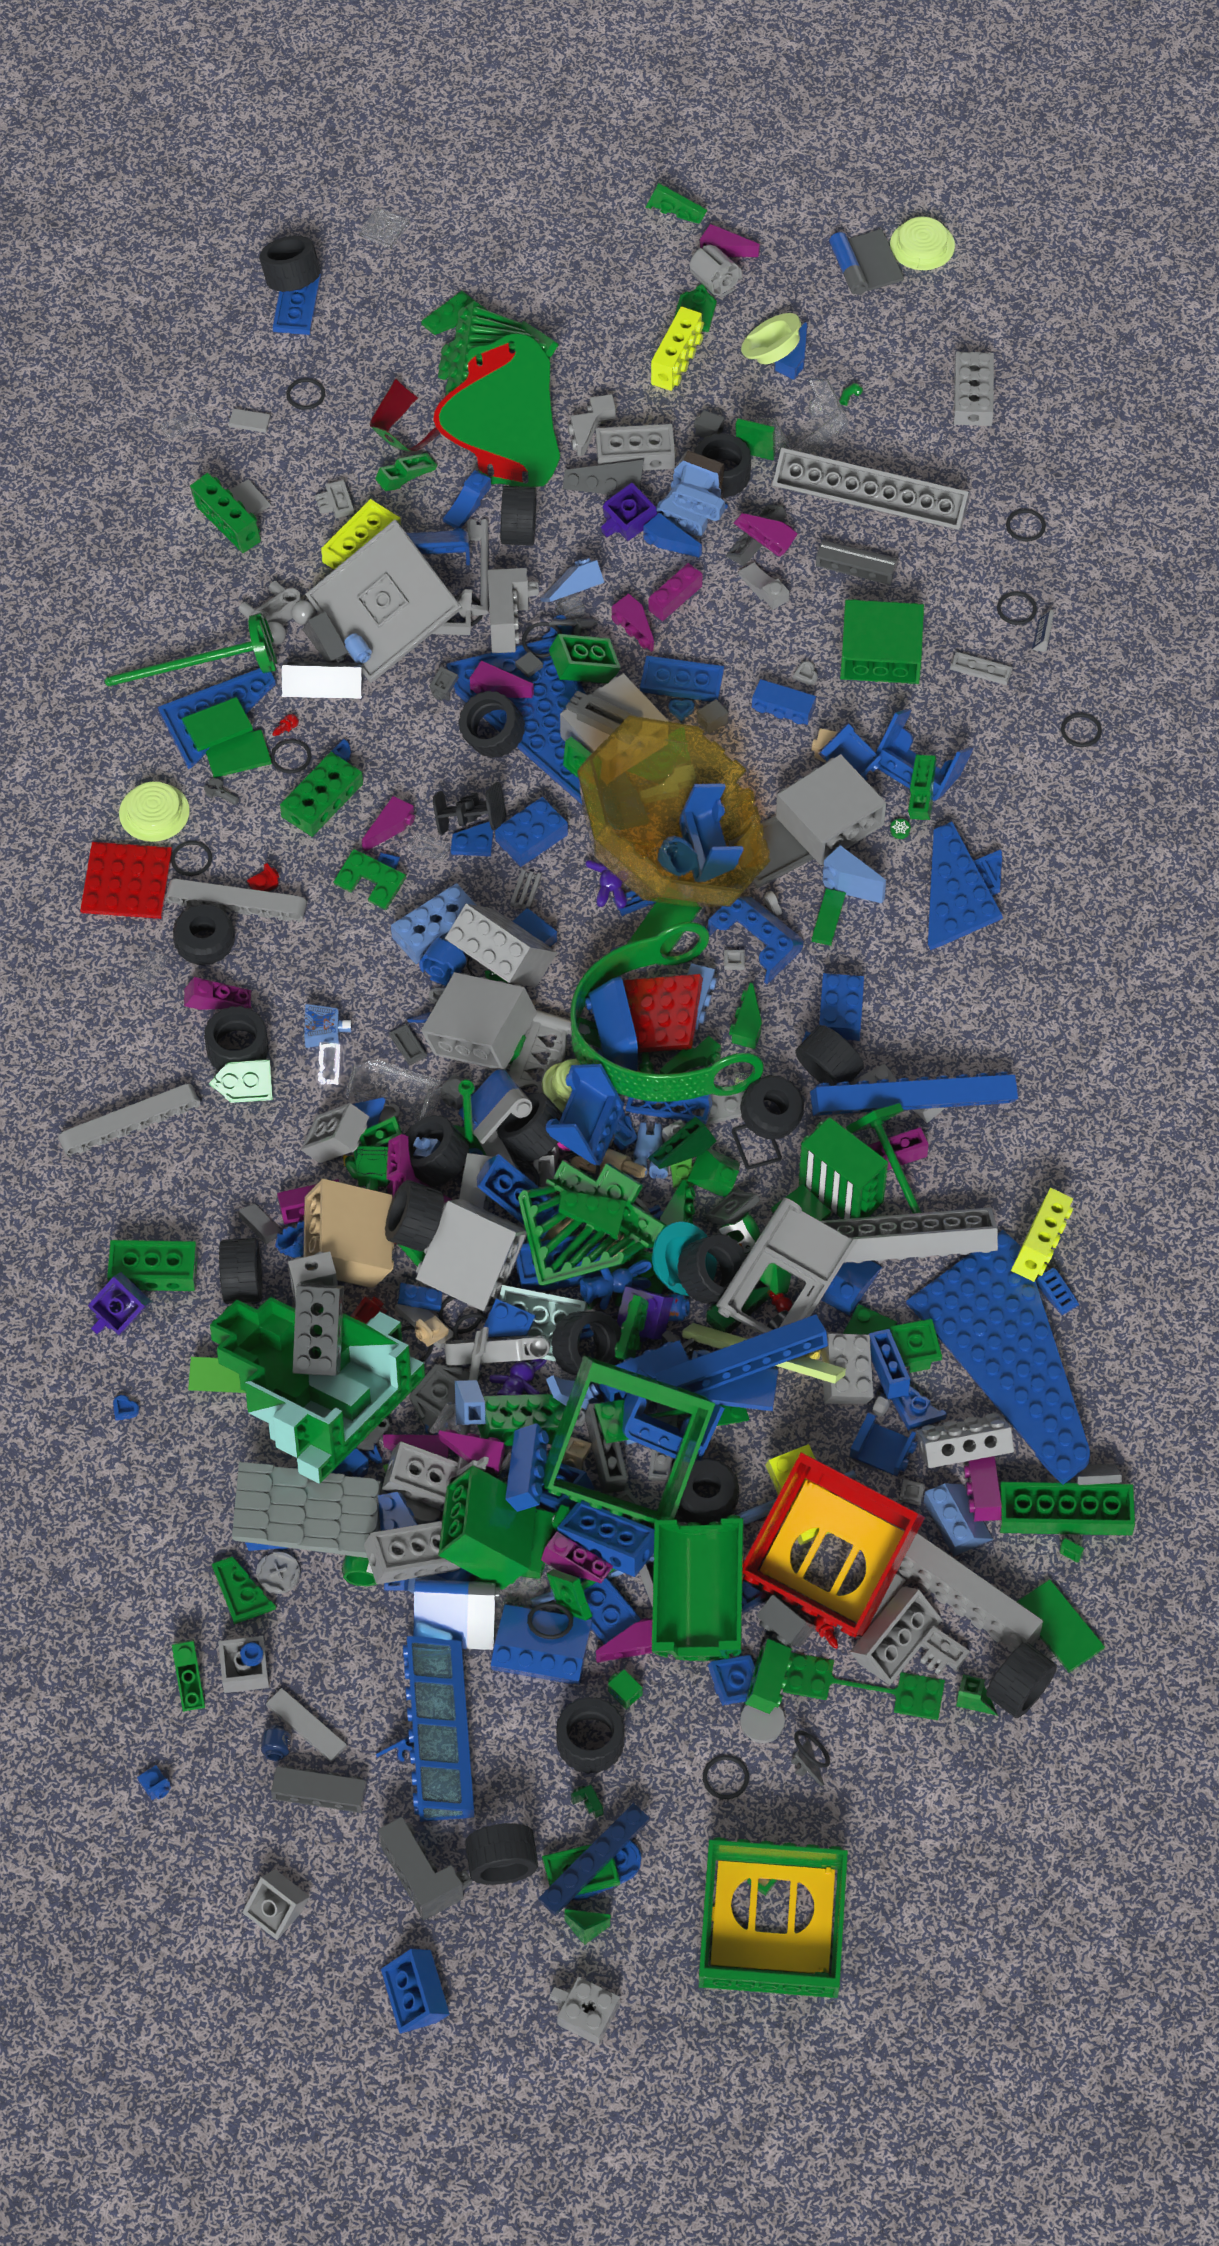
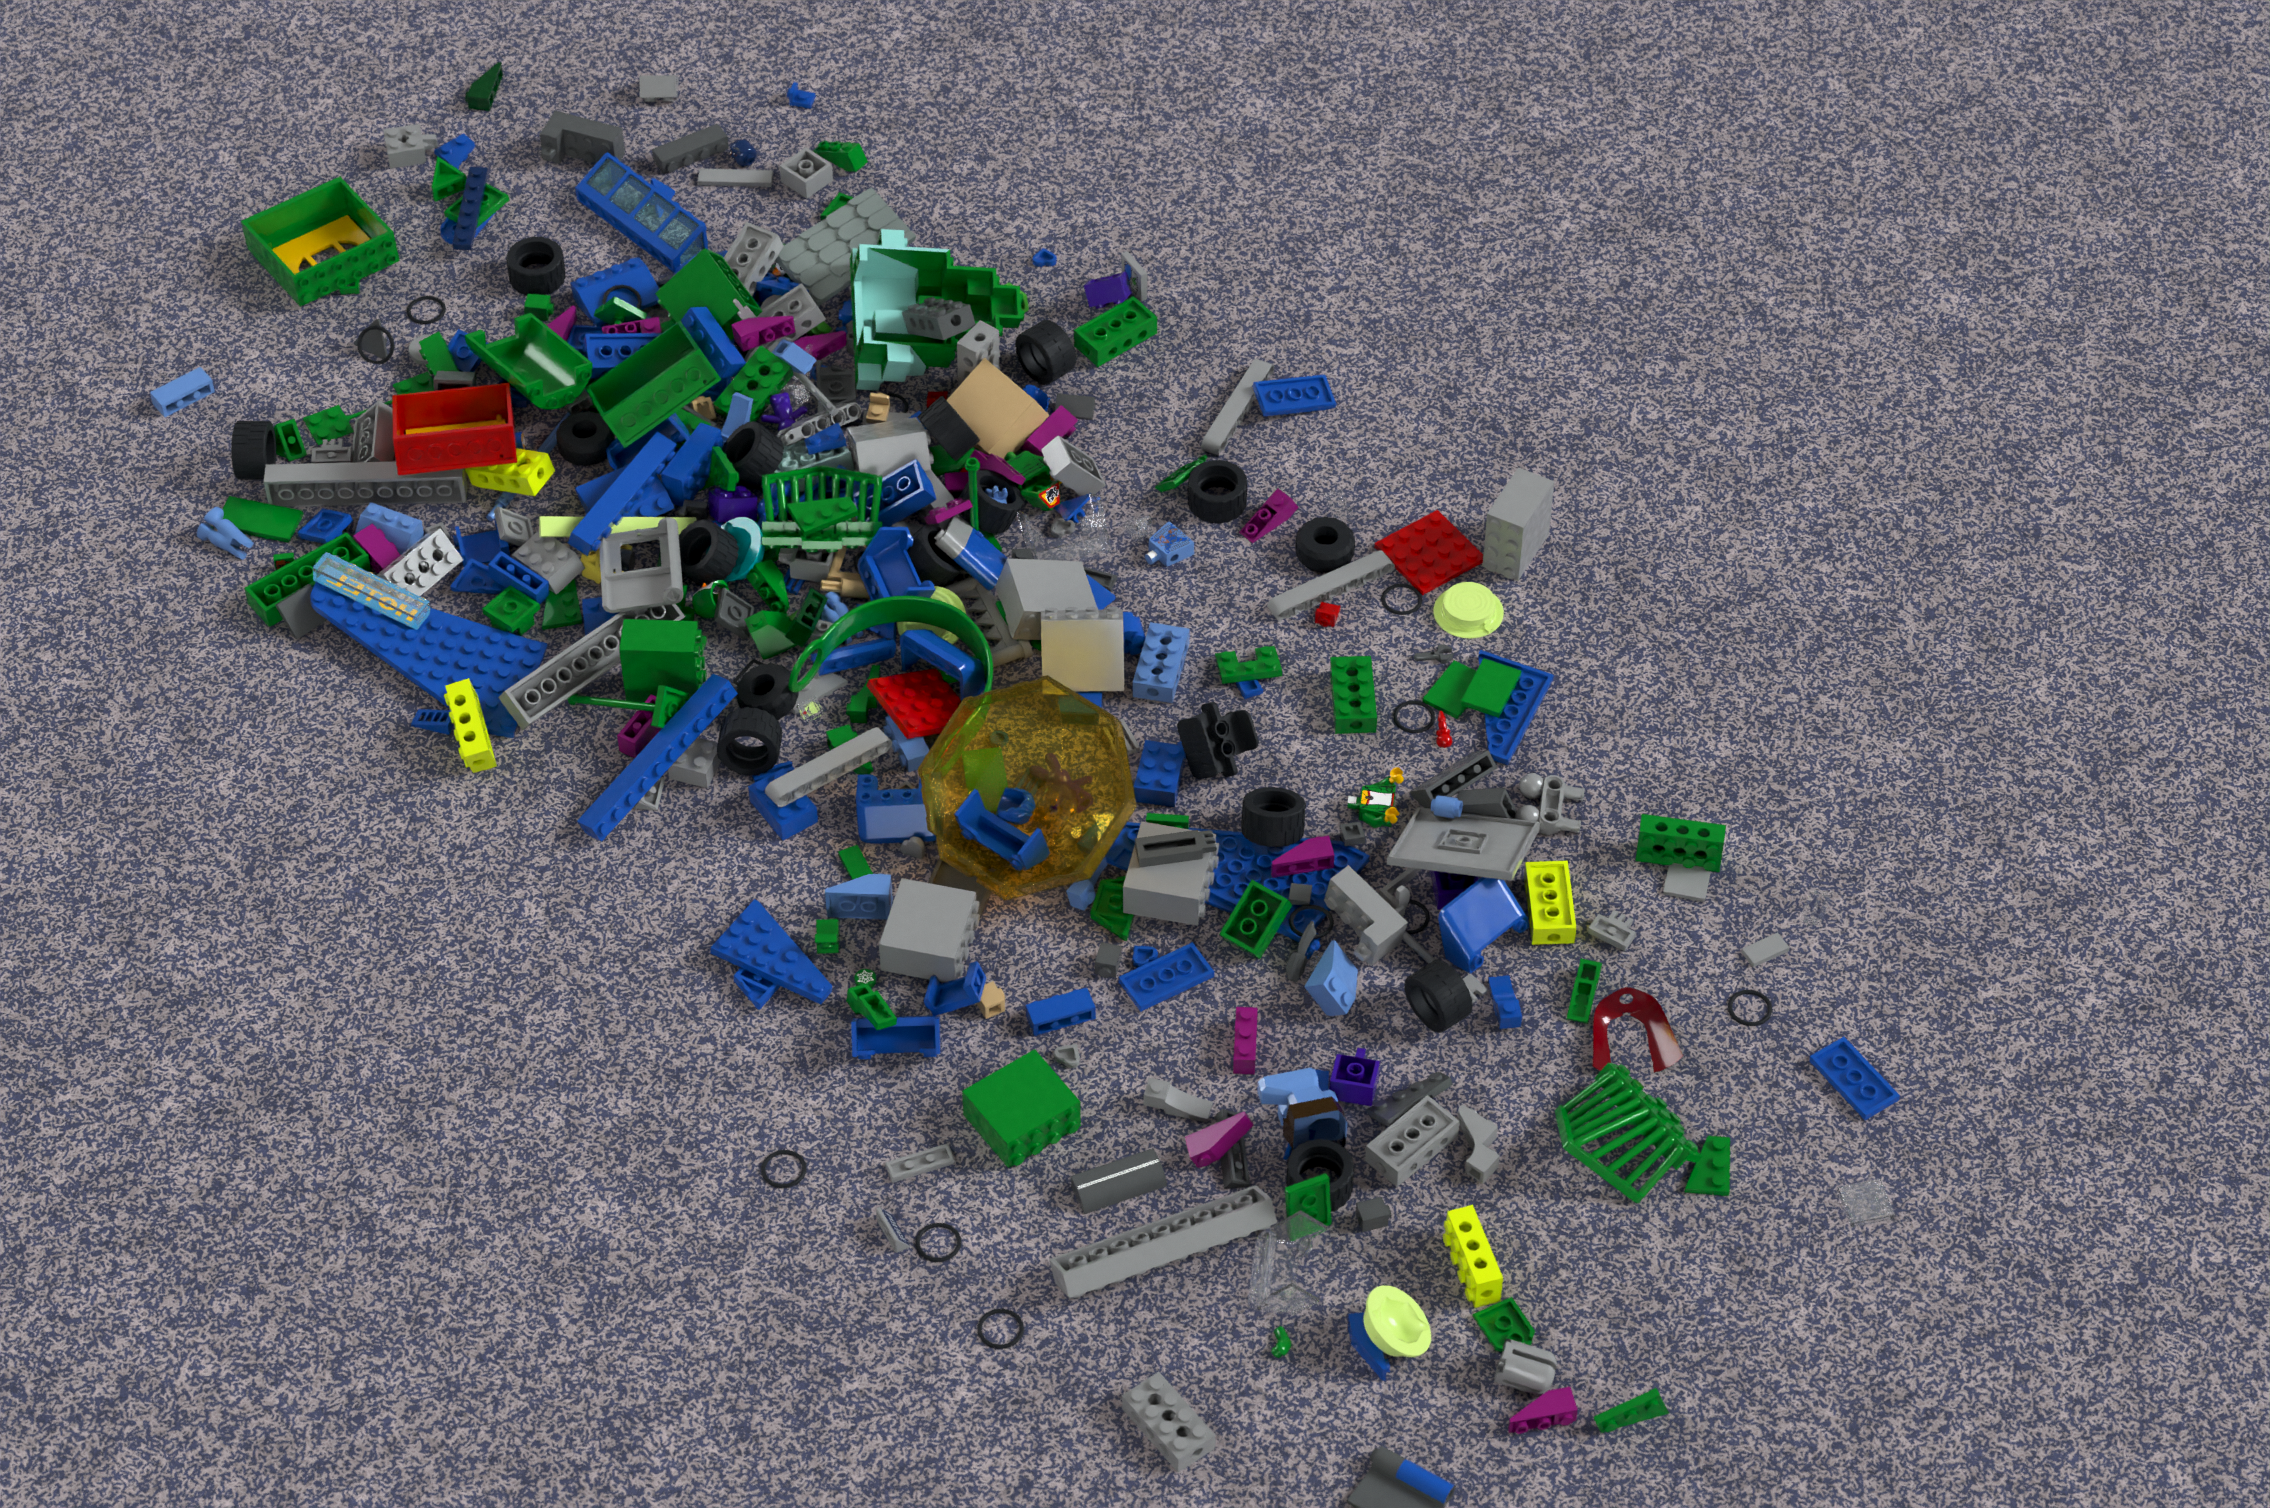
camera: 140 degrees right, 10 degrees down
green piece [104,613,277,686] -> none
blue tile [240,1642,263,1666] -> none
black tyre [259,235,321,292] -> none
blue tile [331,739,351,762] -> none
magenta slope [362,796,416,851] -> none
blue slope [381,1949,450,2034] -> none
green piece [433,334,560,487] -> none
black tyre [465,1823,538,1885] -> none
dark green bracket [571,1785,604,1819] -> none
magenta slope [611,594,654,652] -> none
green bar [639,1052,655,1074] -> none
none -> medium blue brick [150,367,215,417]
none -> medium blue piece [197,507,254,560]
none -> blue hinge [298,508,353,544]
none -> clear brick [313,552,430,630]
none -> blue wing [434,133,475,170]
none -> dark green slope [465,62,503,111]
none -> light grey tile [494,507,534,547]
none -> light grey beam [765,727,892,807]
none -> green brick [815,919,840,954]
none -> magenta plate [924,498,973,524]
none -> light grey tile [1121,251,1147,302]
none -> blue tile [1252,374,1337,417]
none -> torso [1347,767,1404,828]
none -> light grey brick [1482,467,1554,581]

